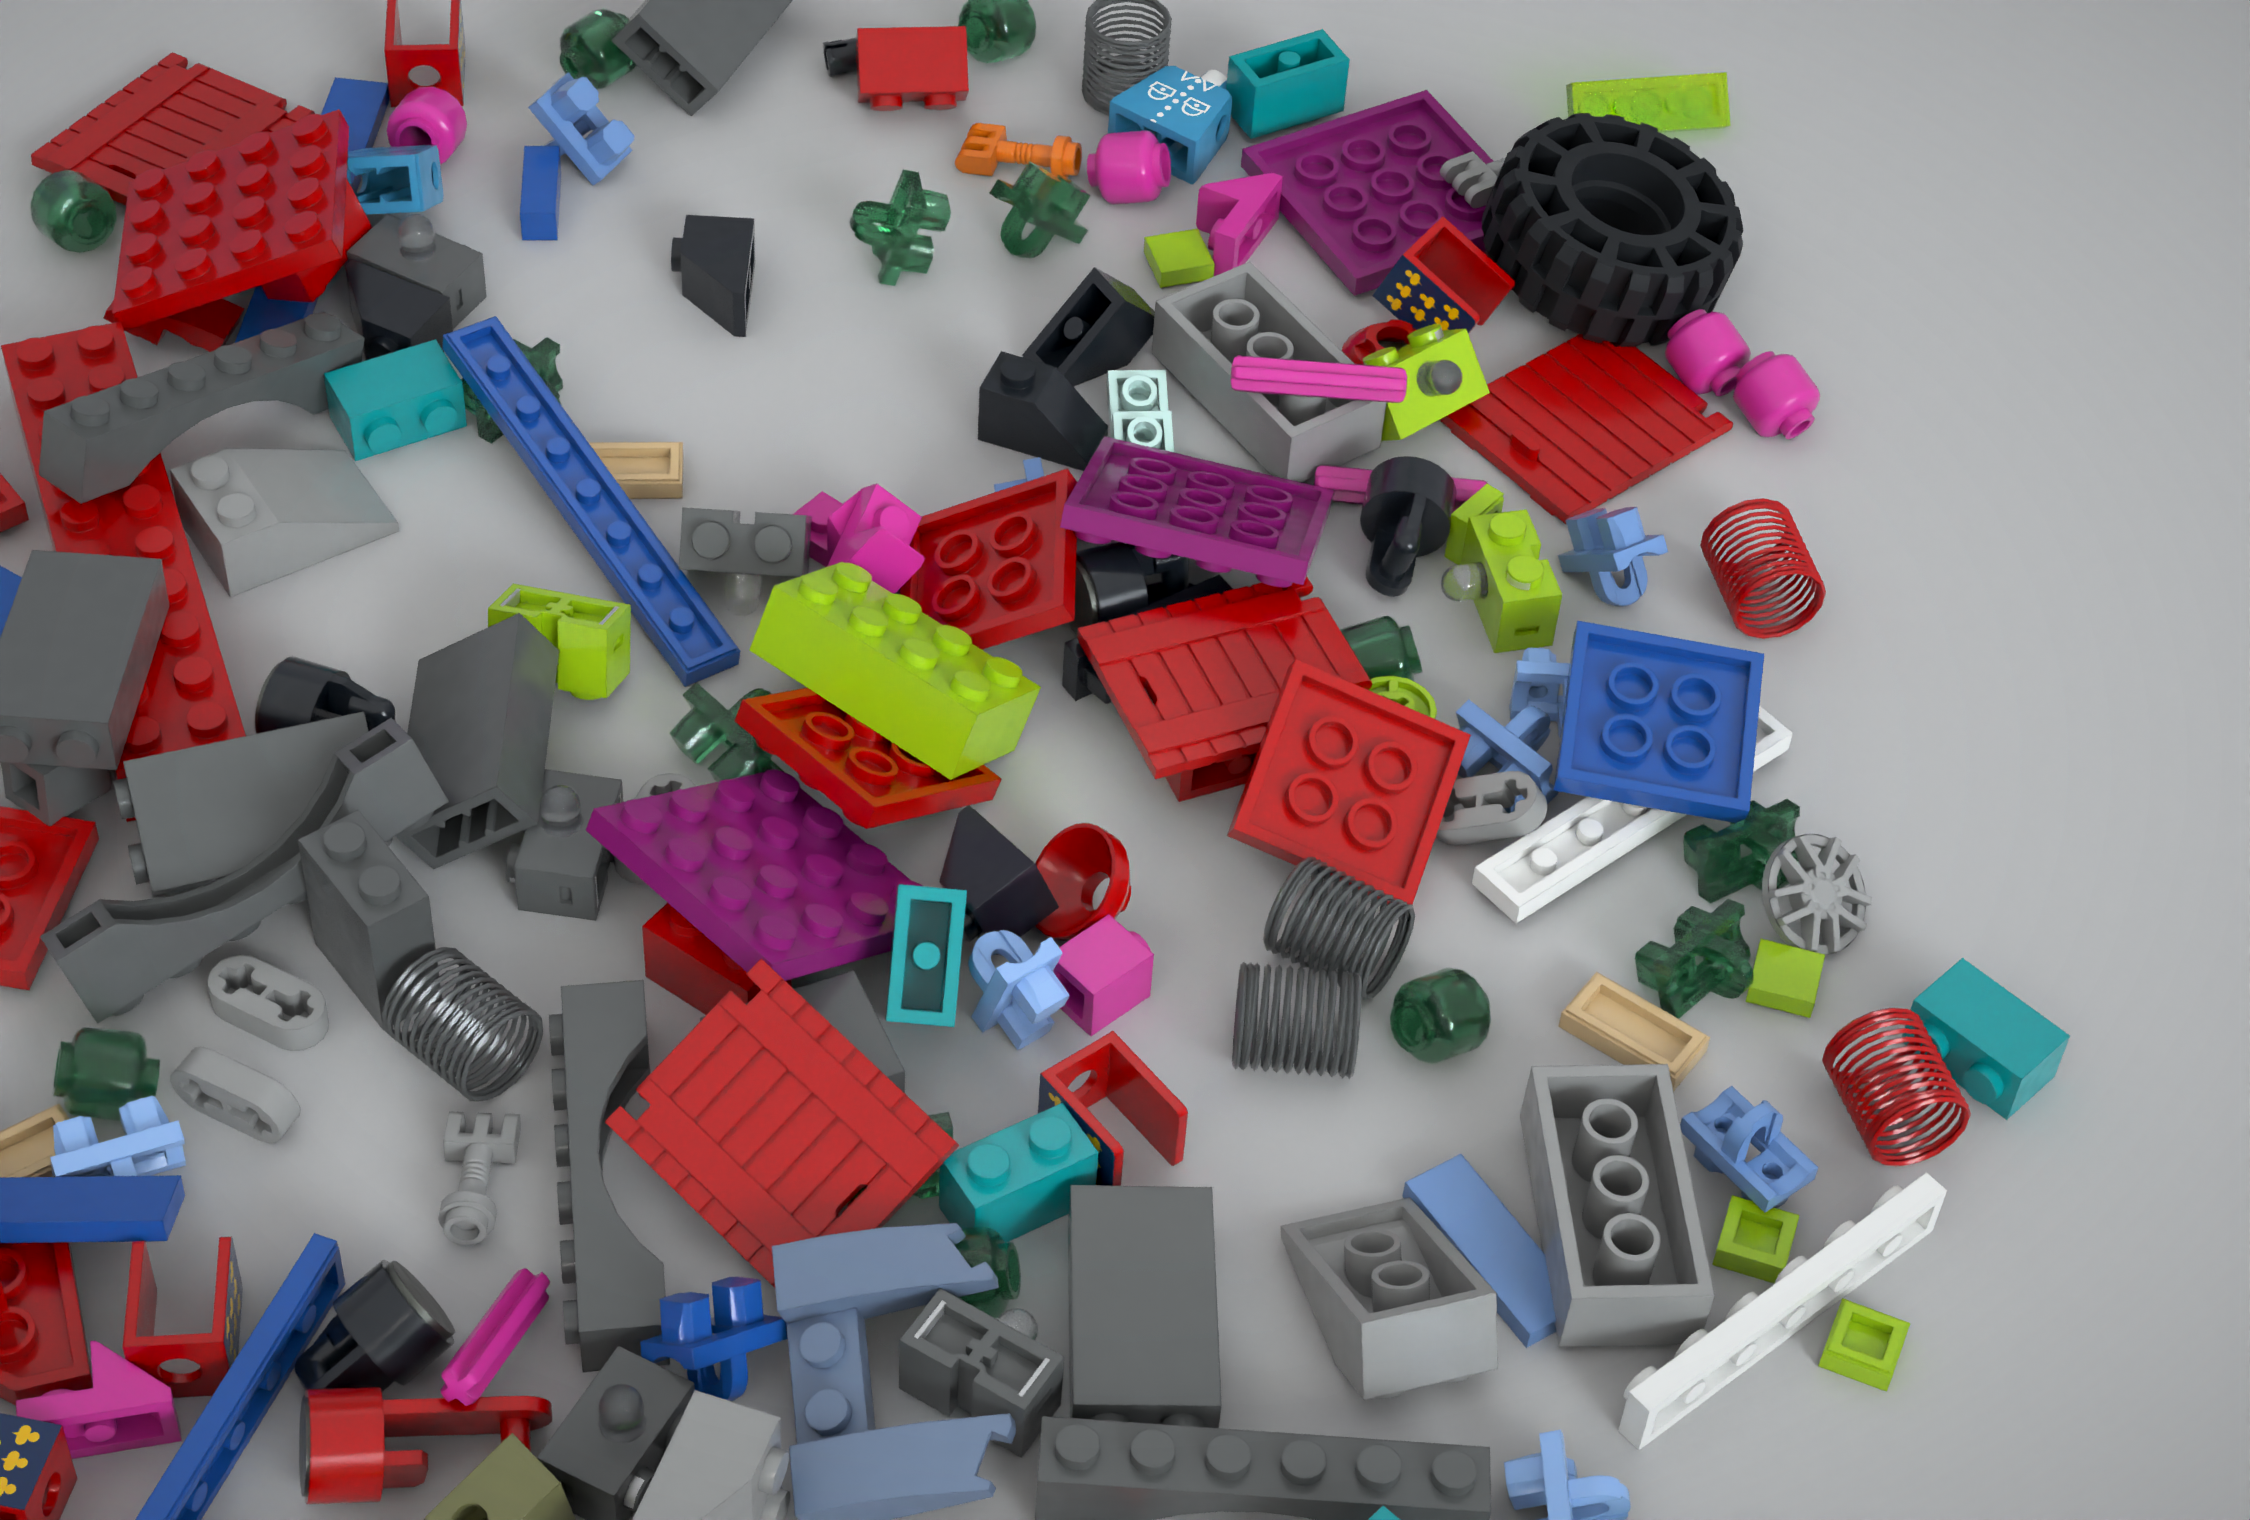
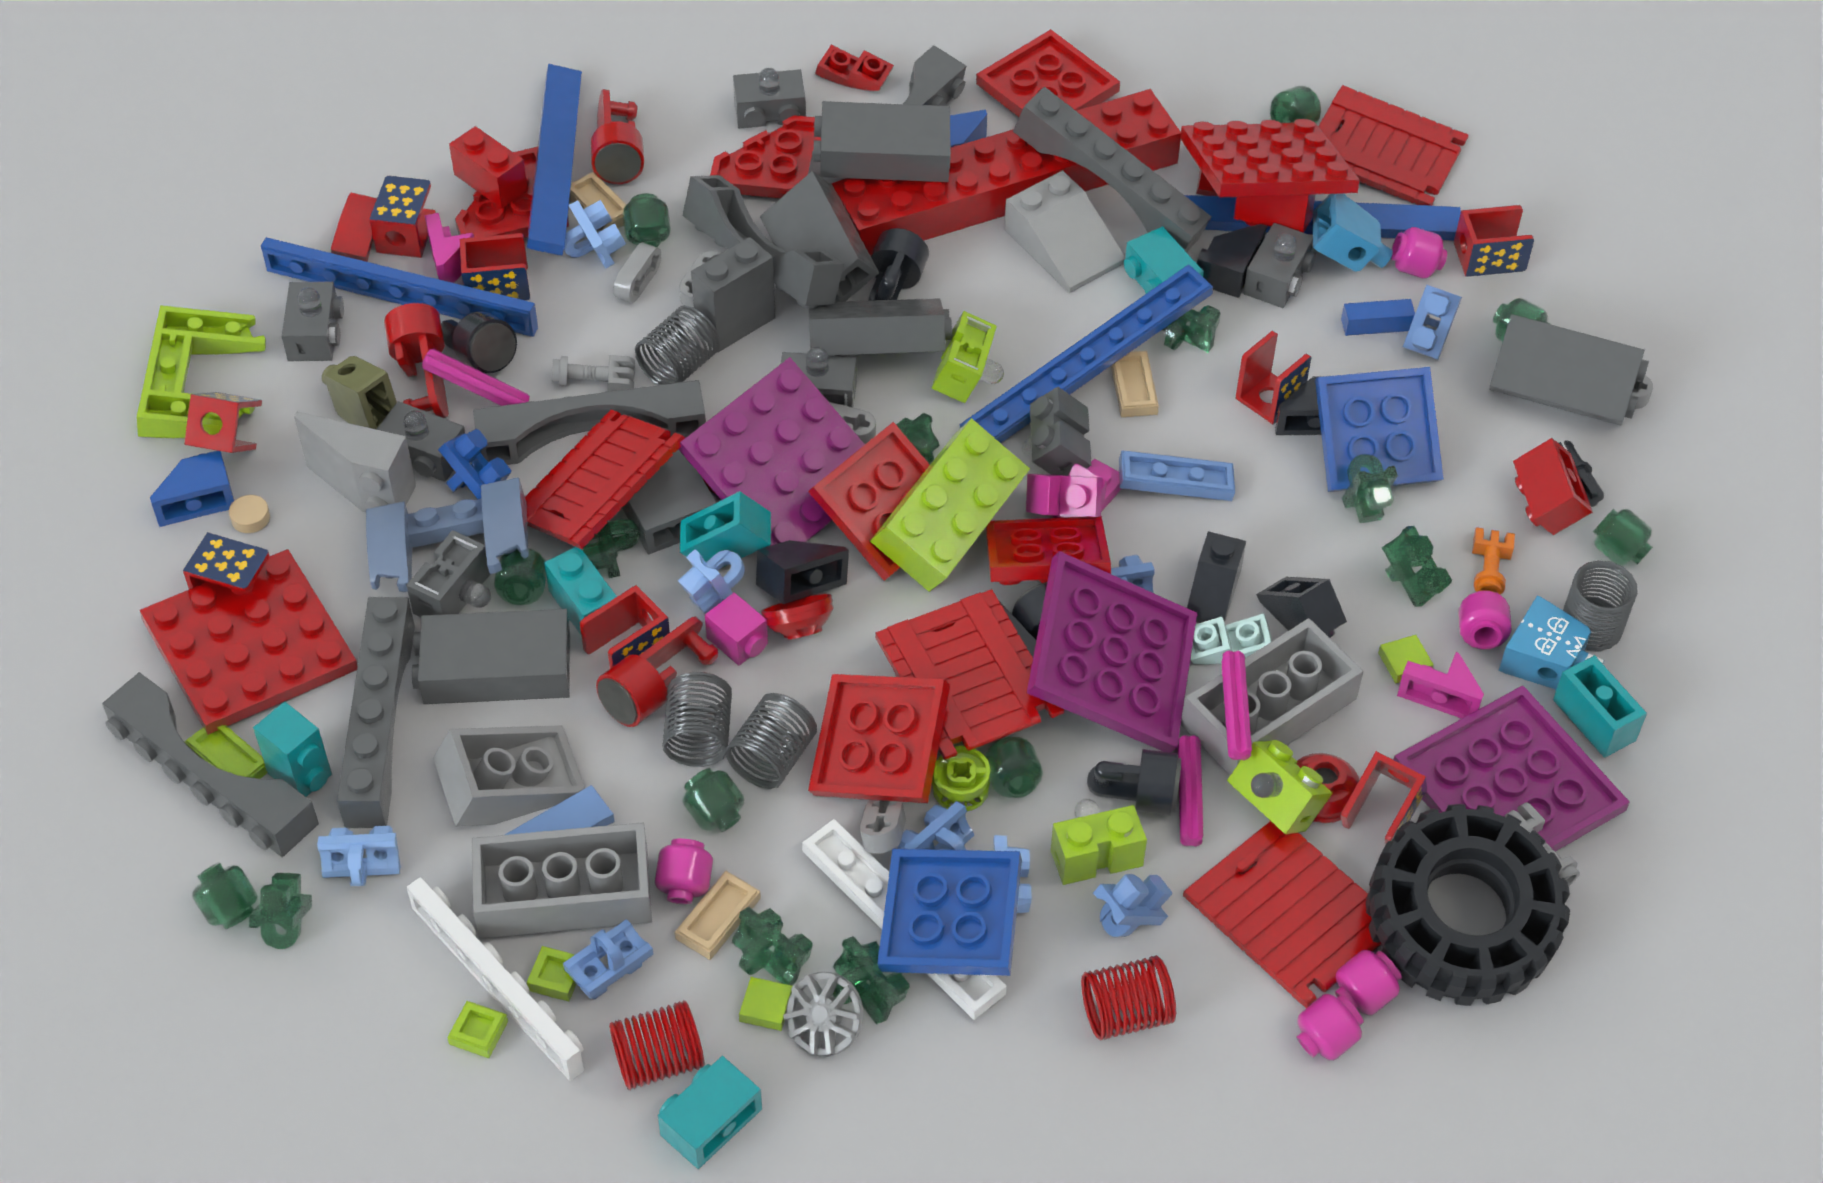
camera: 90 degrees right, 5 degrees up
lime tile [1444,484,1504,567] -> none
clear neon green plate [1566,72,1731,133] -> none
none -> red piece [596,616,718,727]
none -> dark pink head [655,838,713,905]
none -> medium blue tile [1119,450,1235,501]
none -> red piece [1235,331,1312,425]
none -> blue plate [1315,367,1444,492]

